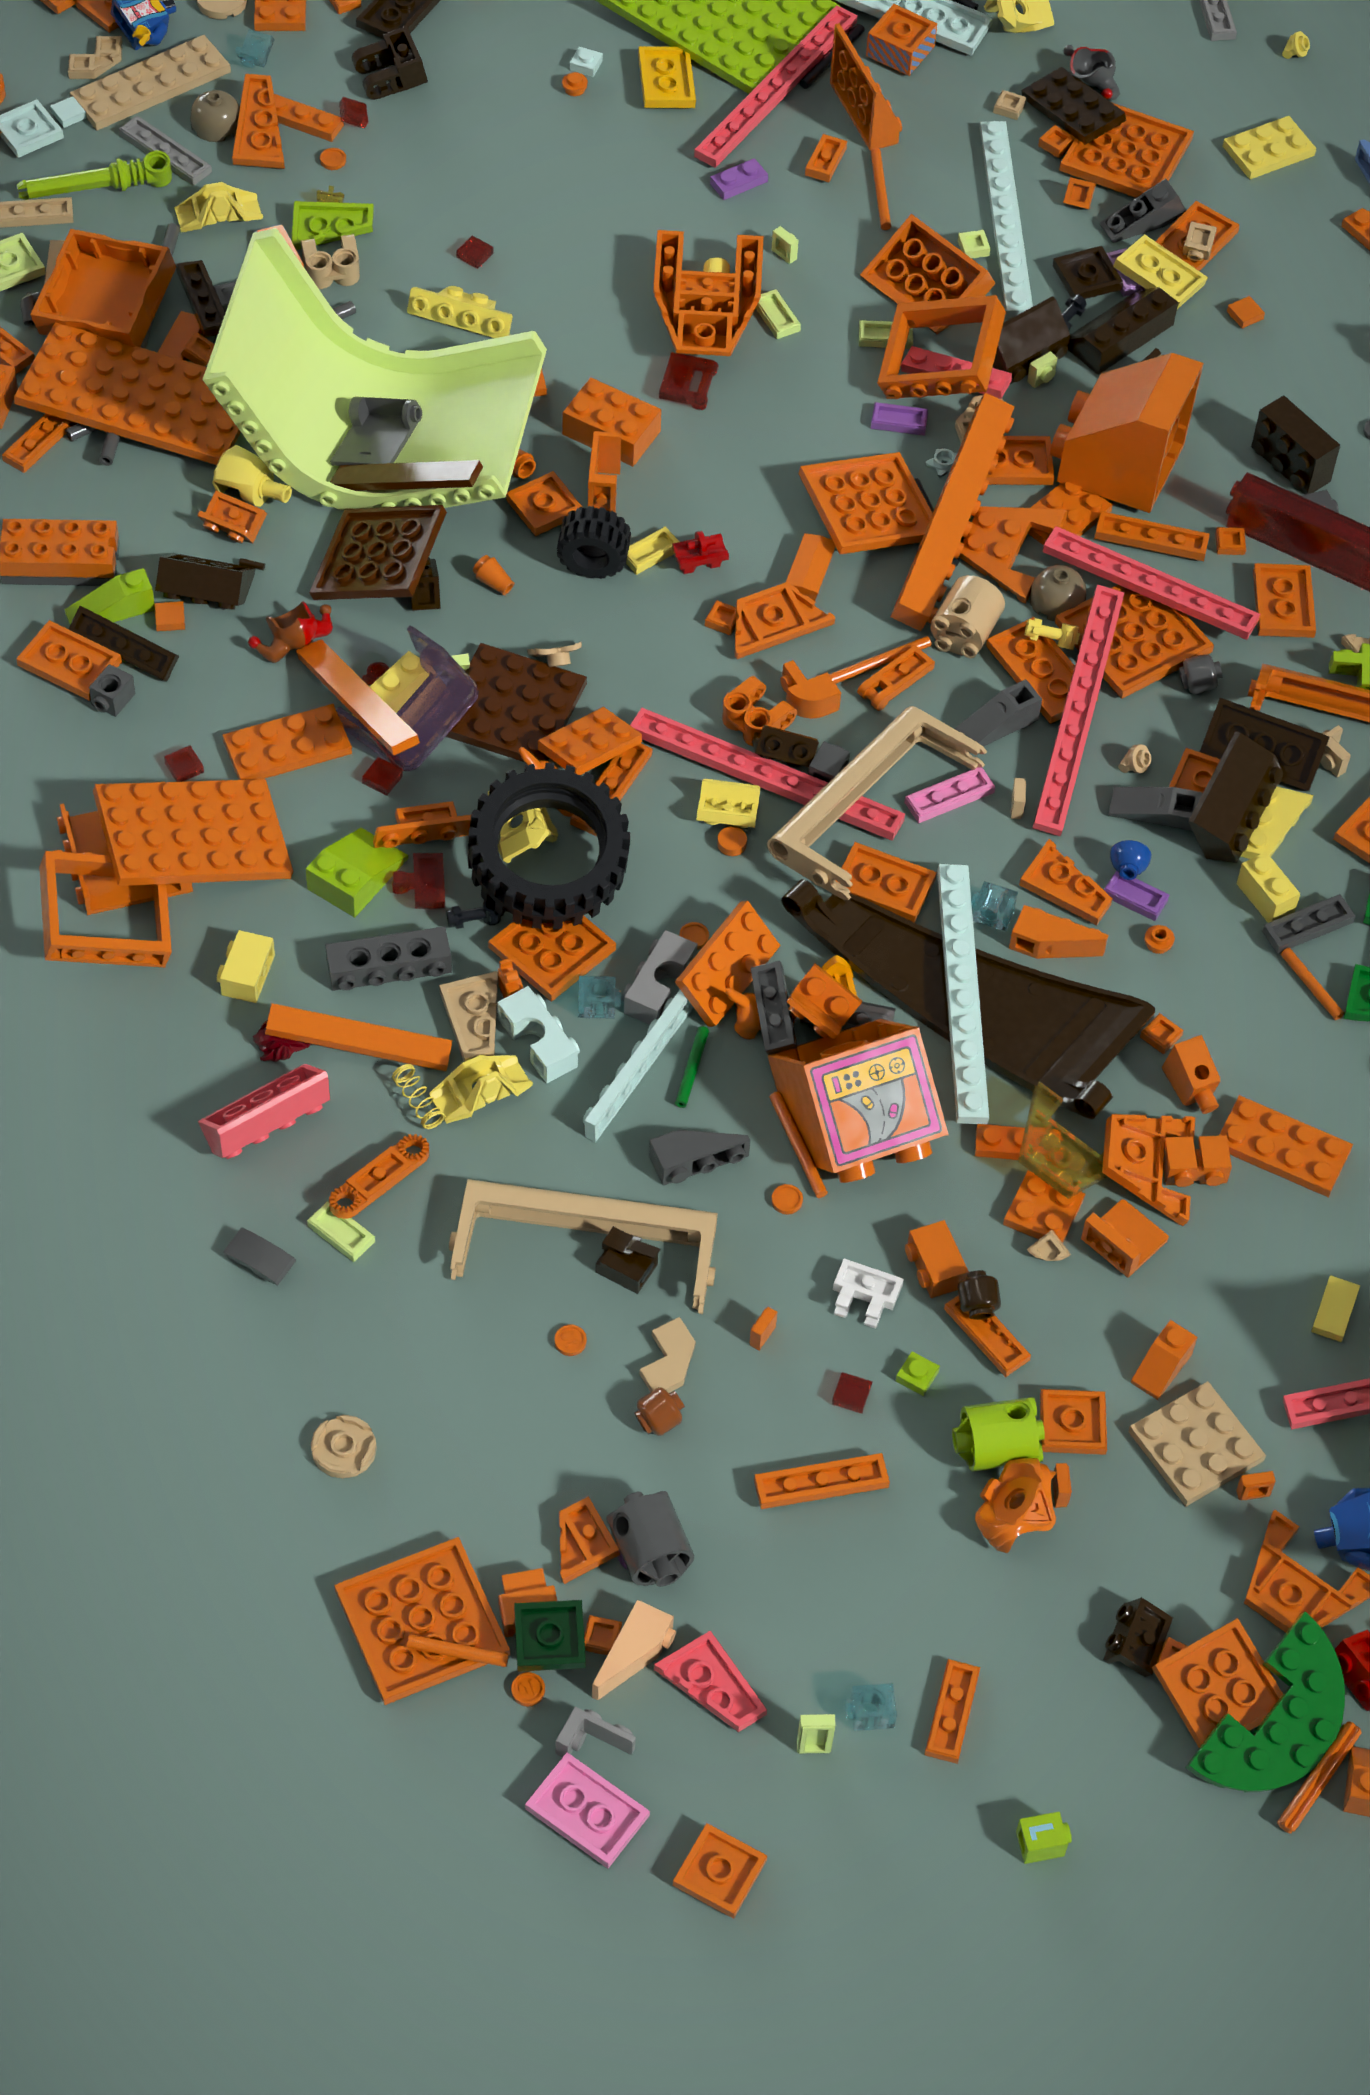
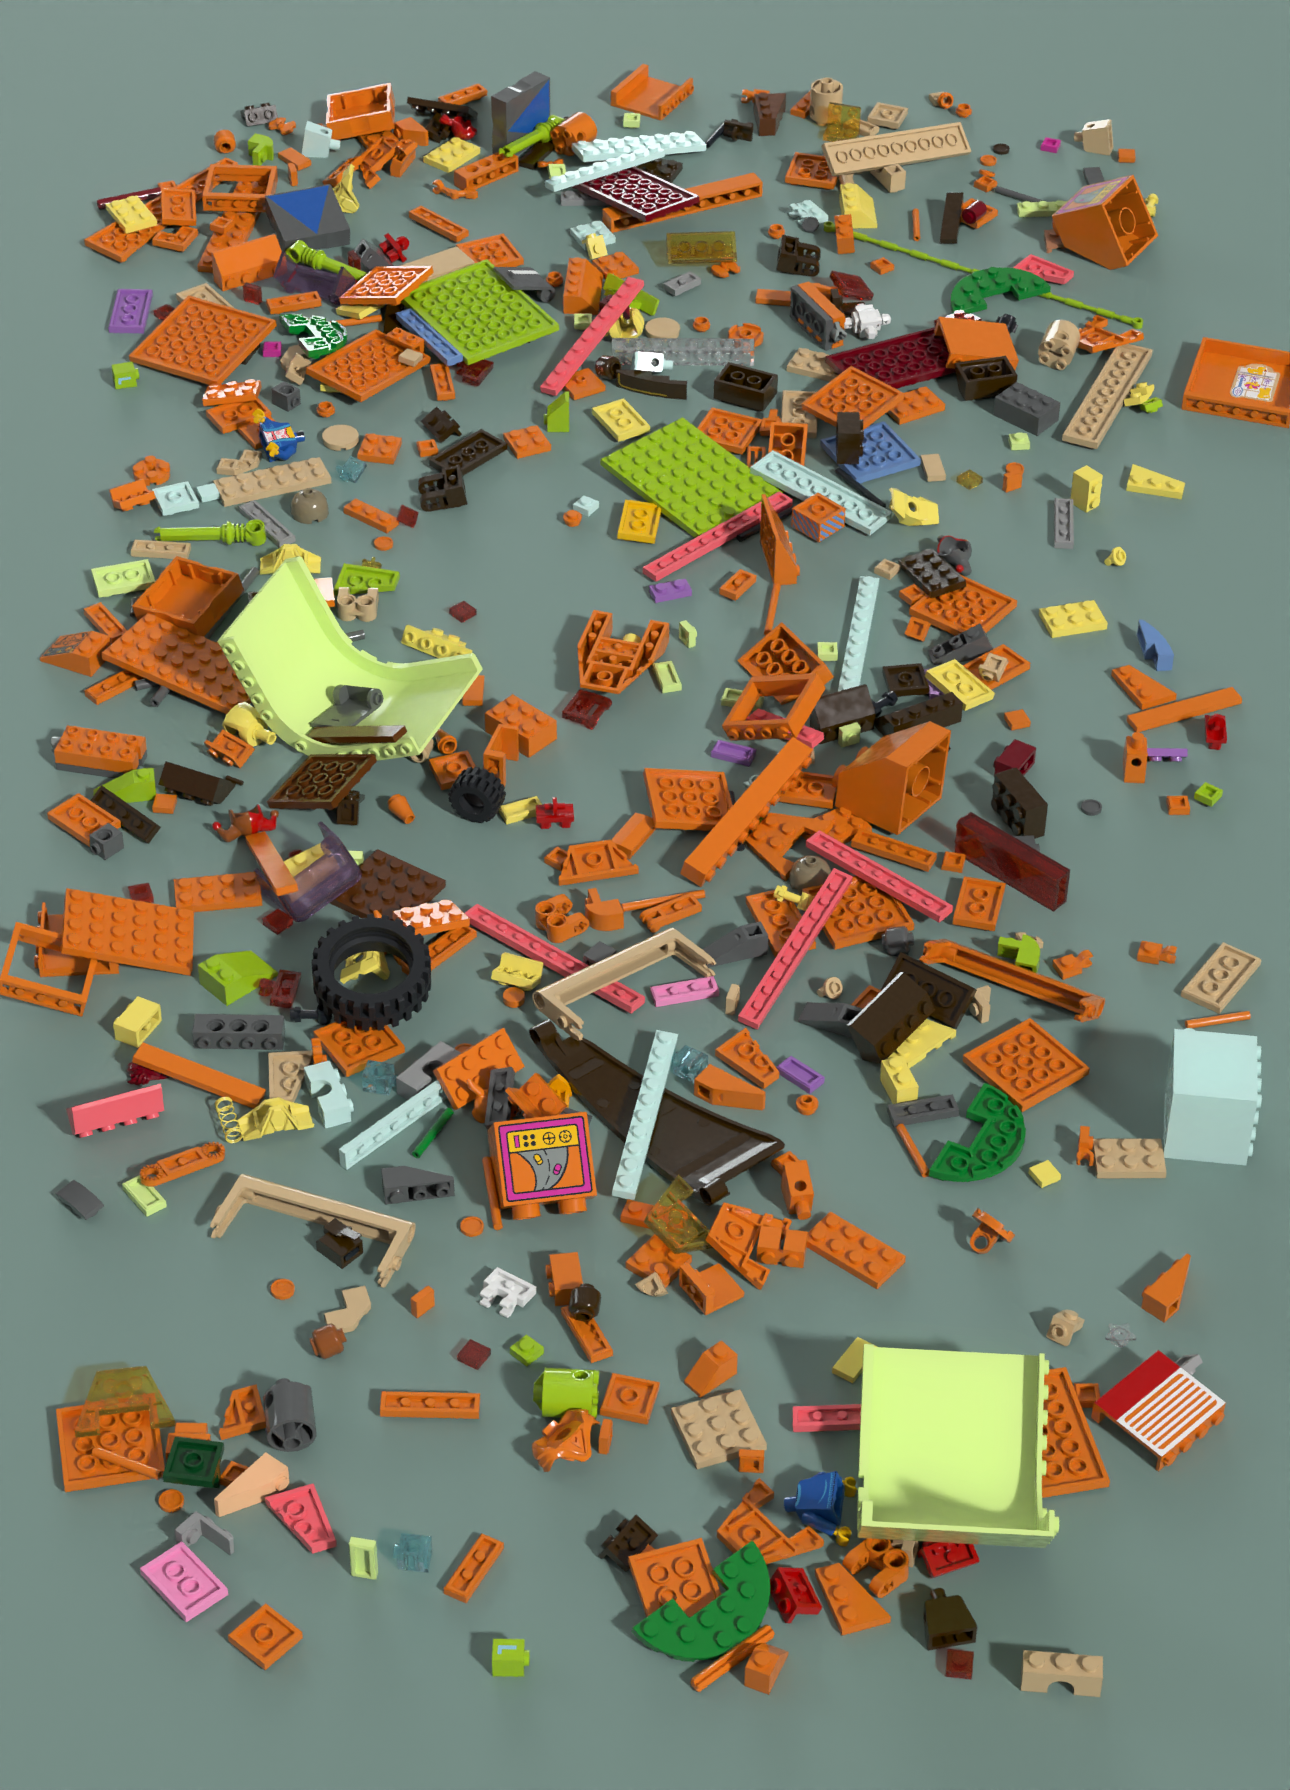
camera: 15 degrees right, 15 degrees down
orange wing [232,74,285,169] -> none
tan tile [311,1415,377,1479] -> none
orange bracket [373,801,472,848] -> none
tan animal [527,641,582,667] -> none
dark brown bracket [752,725,819,767] -> none
orange plate [835,842,937,923] -> none
tan cylinder [930,575,1005,658] -> none
blue brick [1110,840,1152,880] -> none
none -> clear yellow wing [75,1366,176,1438]
none -> dark red brick [993,739,1036,777]

